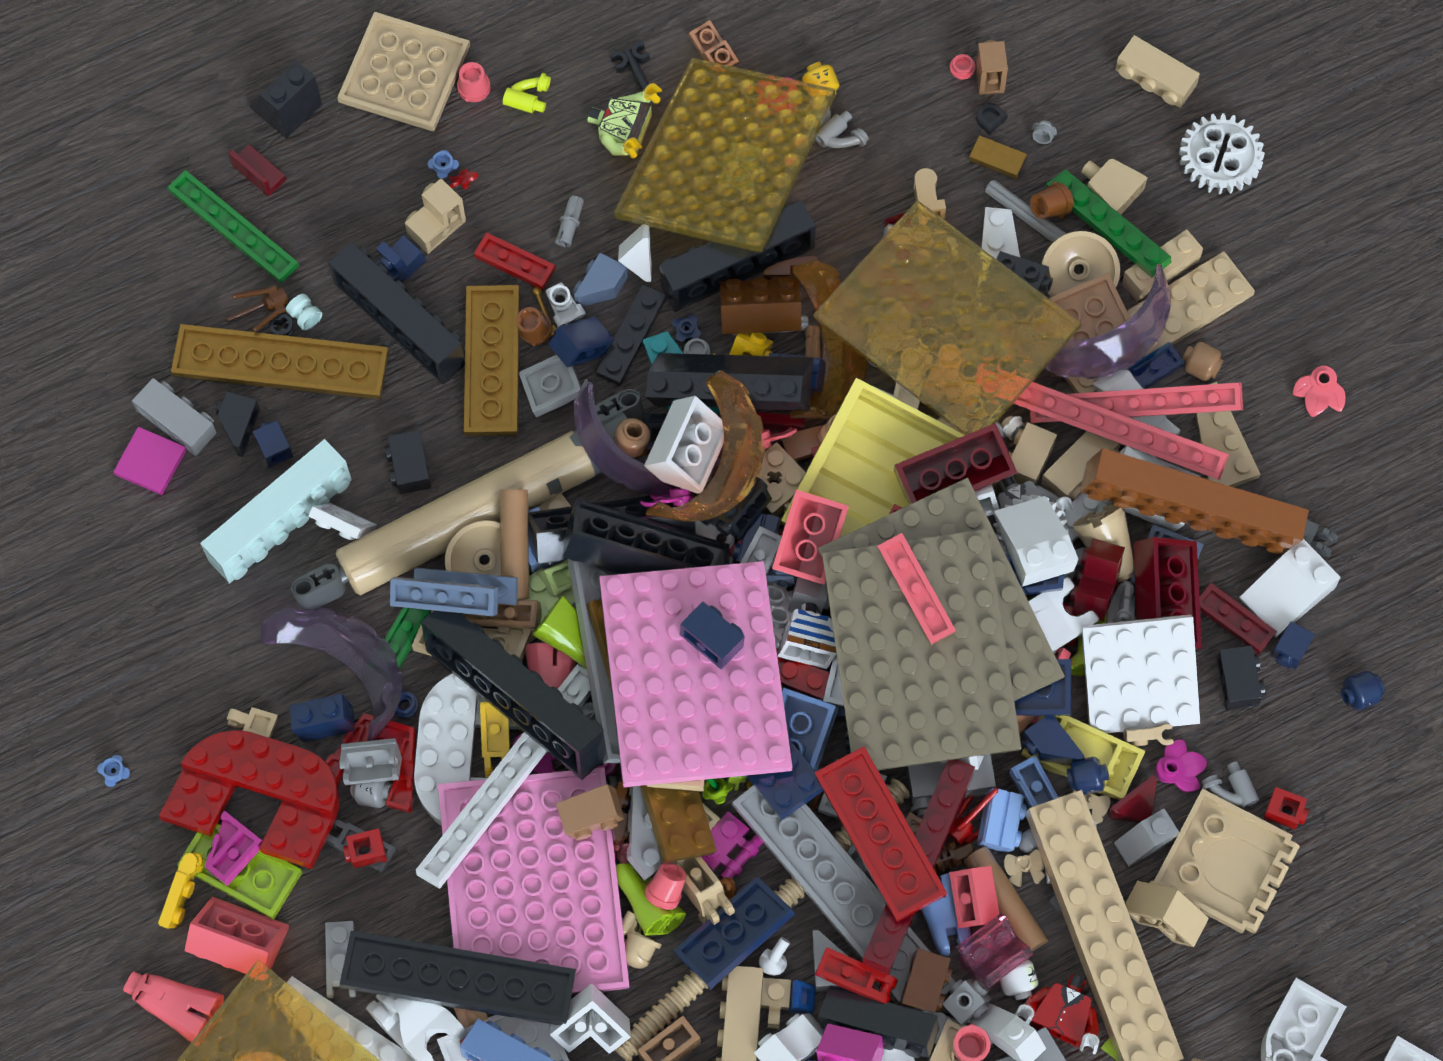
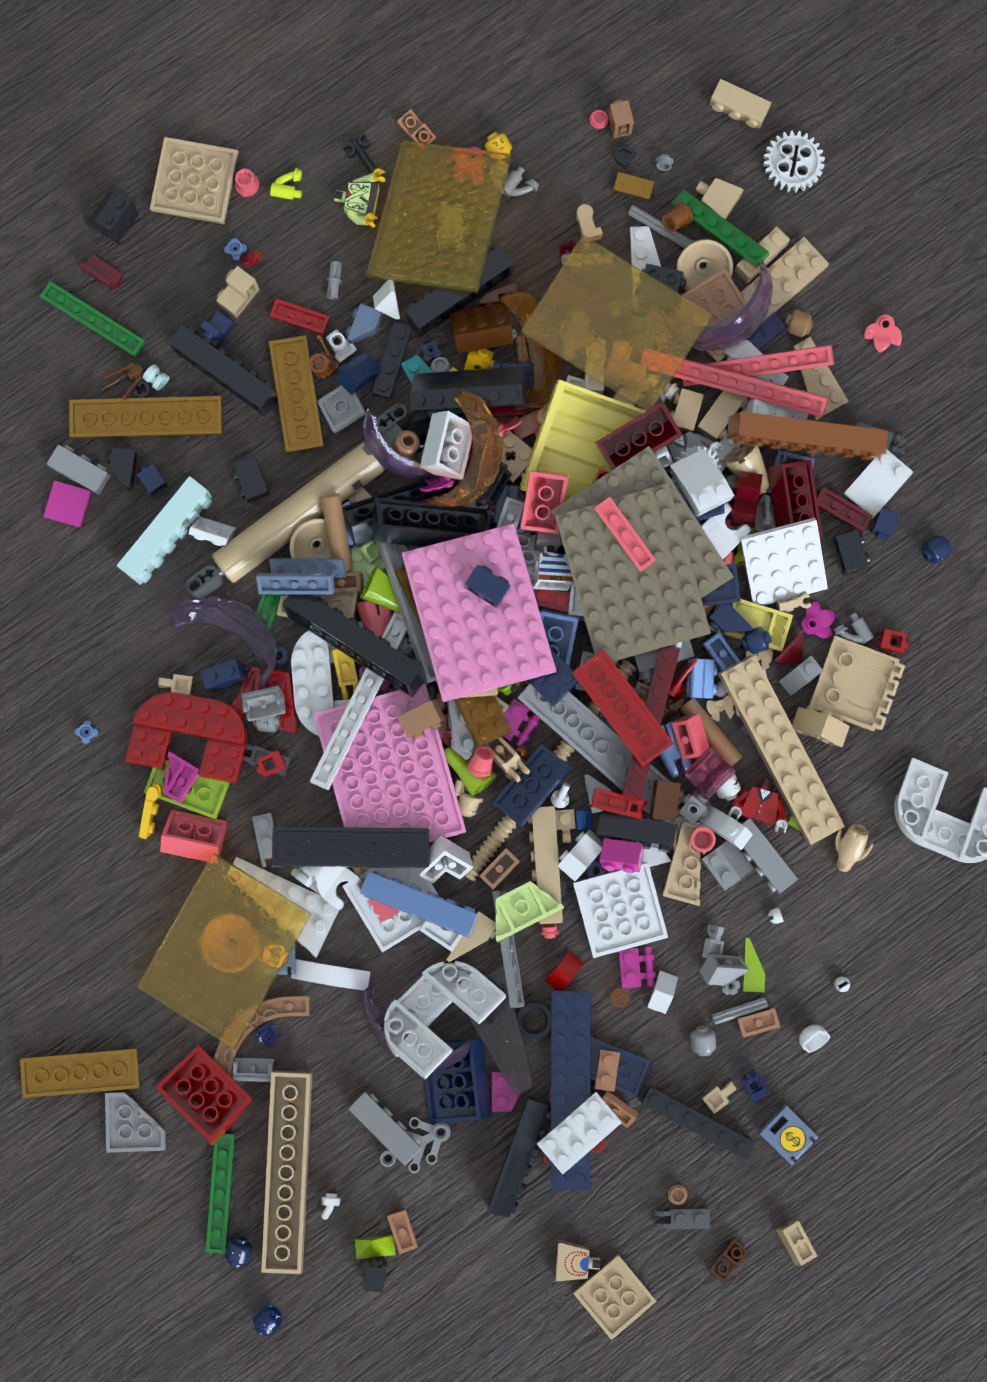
camera: 10 degrees left, 15 degrees up
coral piece [123,971,224,1046] -> none

